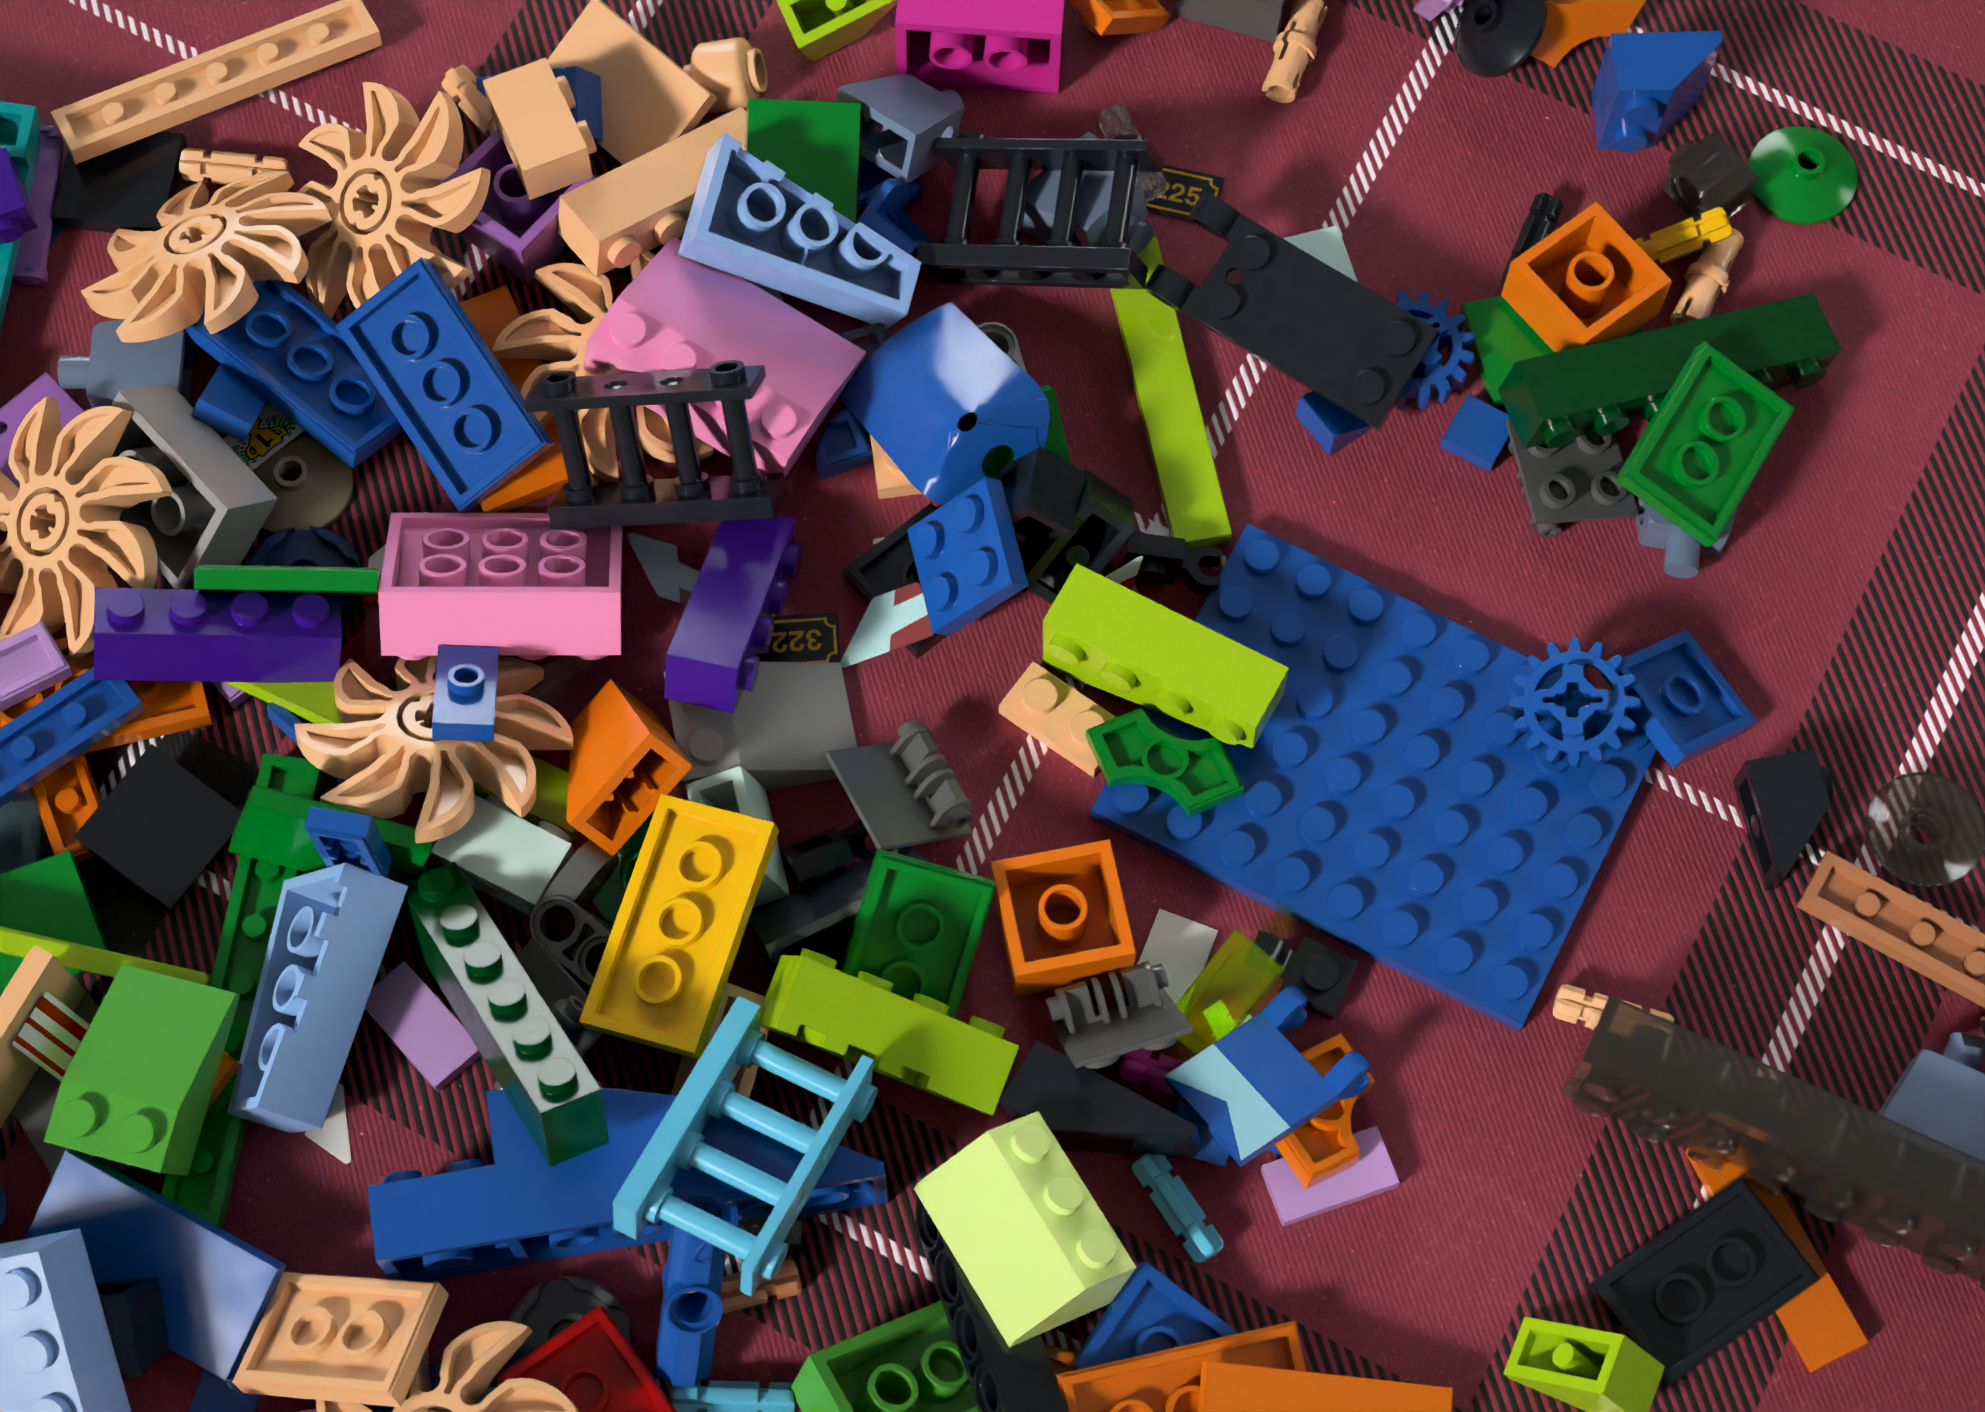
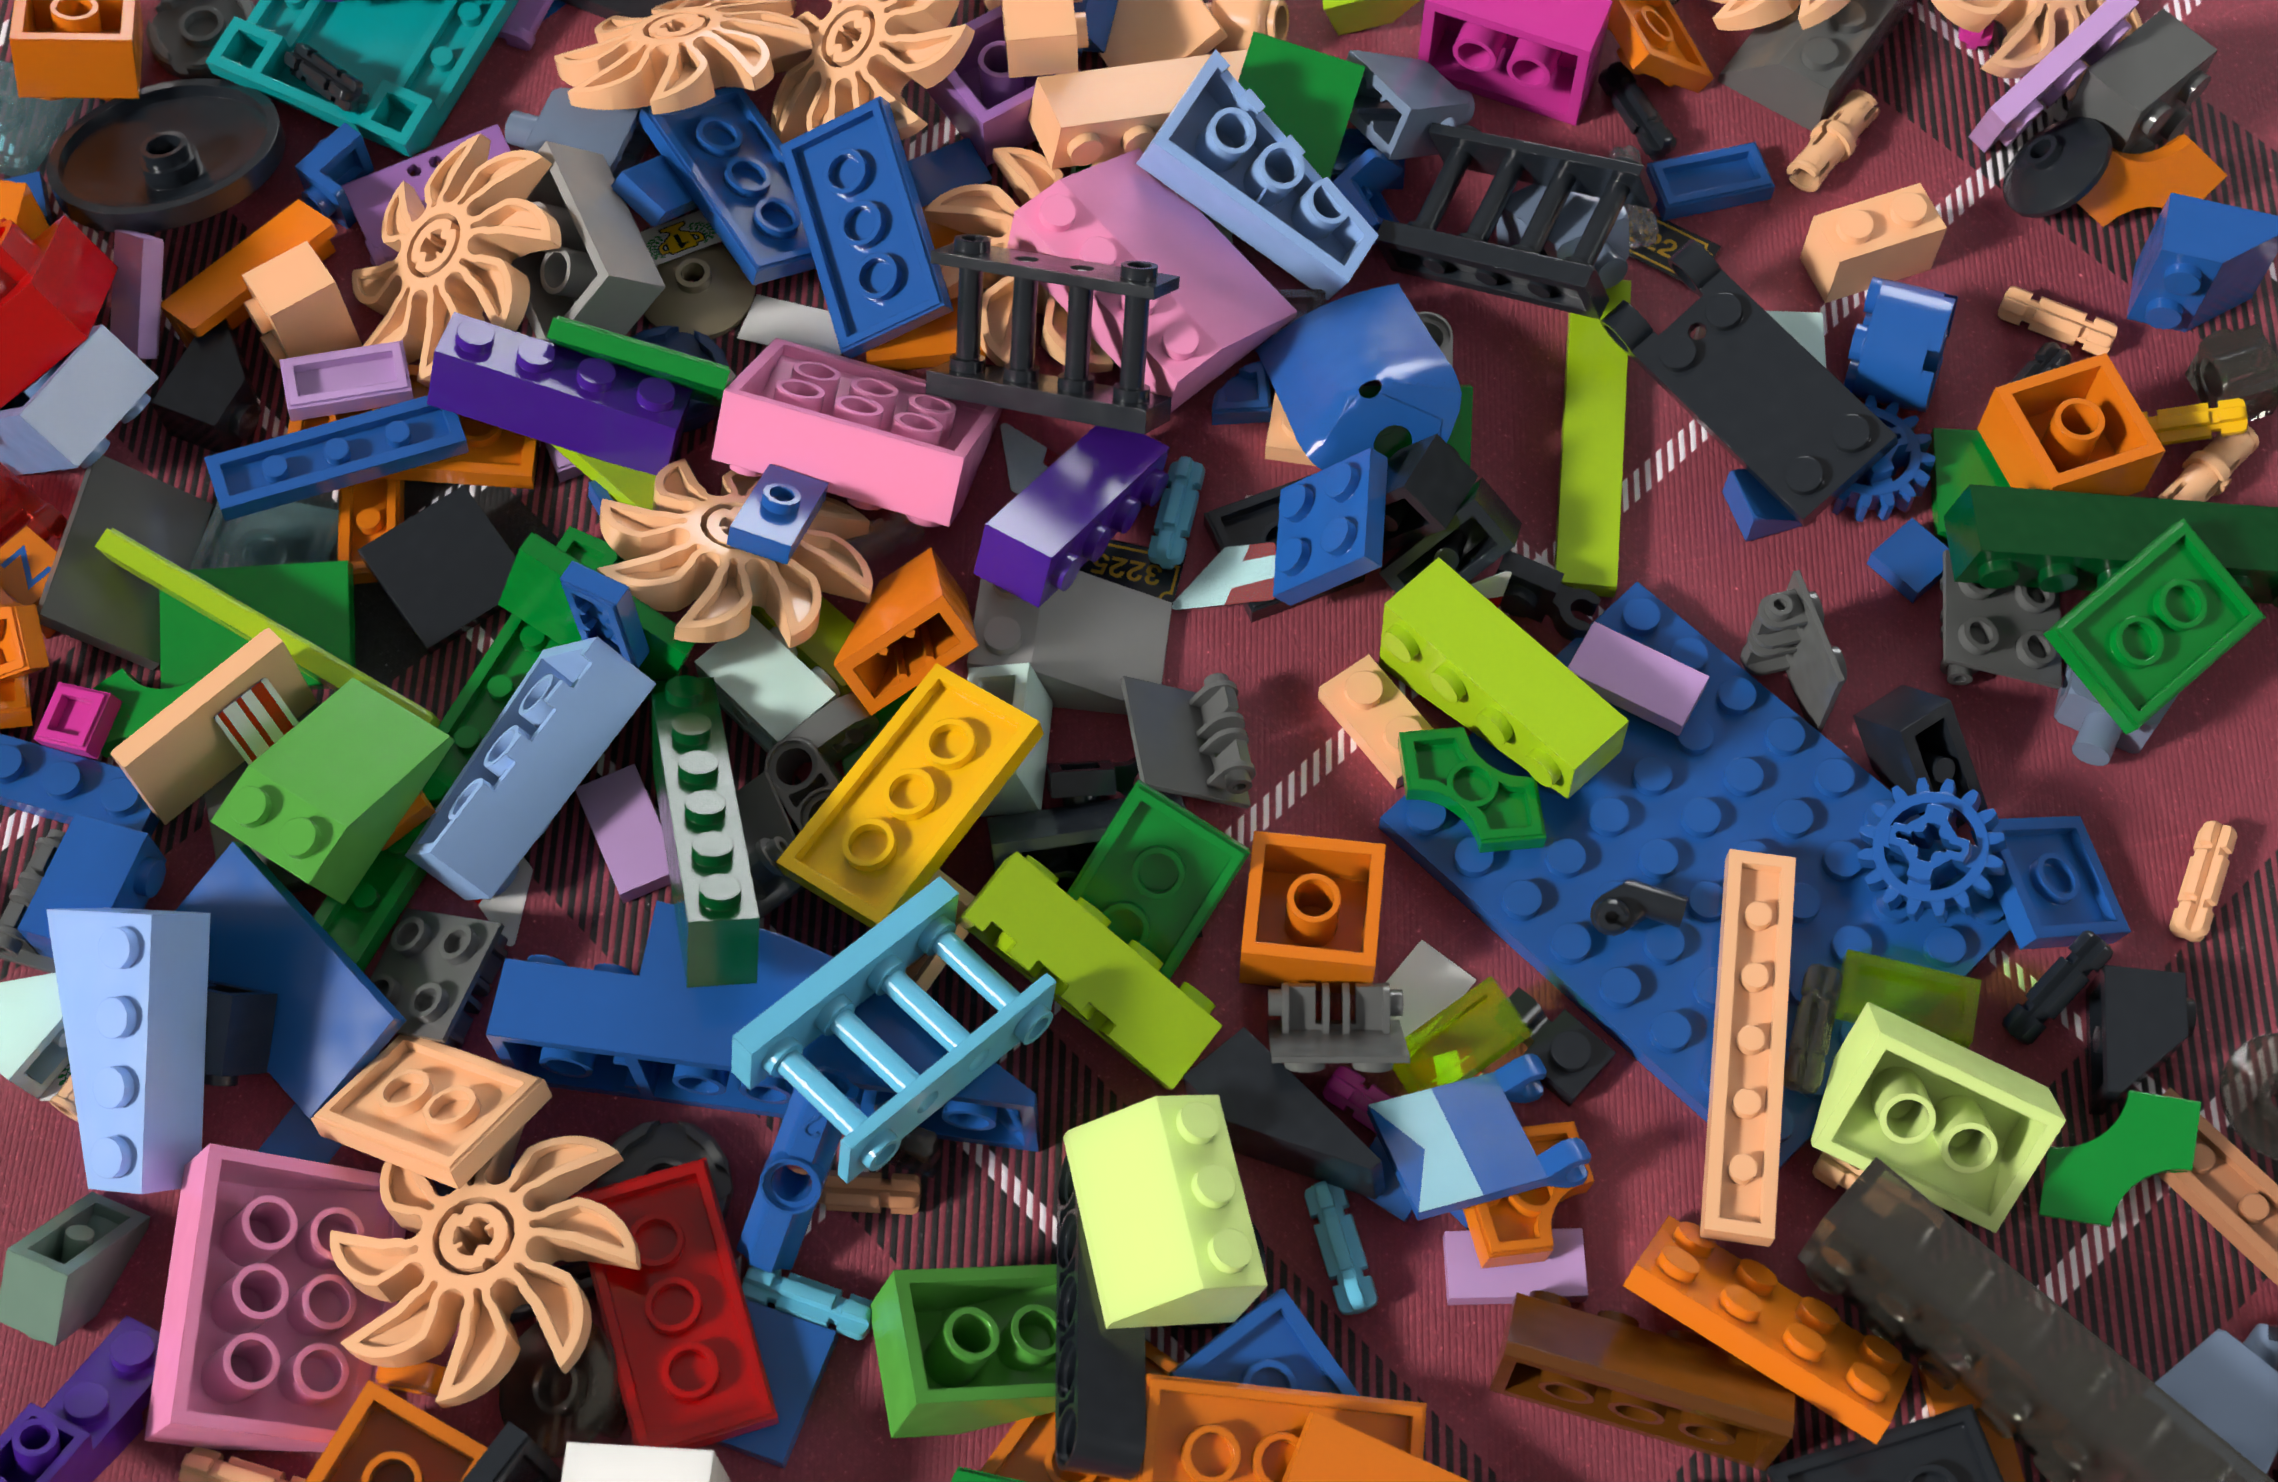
camera: 20 degrees right, 5 degrees down
none -> dark grey hinge [370,908,508,1049]
none -> white sticker [737,294,841,356]
none -> blue sticker [908,138,992,207]
none -> medium azure axle [1148,456,1205,570]
none -> reddish brown slope [1489,1290,1795,1471]
none -> lavender tile [1568,621,1710,736]
none -> black arm [1590,880,1688,936]
none -> black axle [1598,61,1677,161]
none -> orange plate [1623,1215,1914,1445]
none -> blue tile [1646,142,1775,221]
none -> light nougat plate [1700,849,1796,1247]
none -> dark grey hinge [1740,570,1847,733]
none -> clear smoke axle [1783,964,1843,1094]
none -> light nougat brick [1800,183,1947,303]
none -> yellowish green slope [1810,1002,2066,1233]
none -> clear neon green tile [1833,949,1981,1049]
none -> blue brick [1844,277,1958,413]
none -> black slope [1853,684,1988,829]
none -> light nougat axle [1998,286,2118,355]
none -> black axle [2002,930,2113,1045]
none -> green tile [2039,1090,2201,1228]
none -> light nougat axle [2169,820,2238,942]

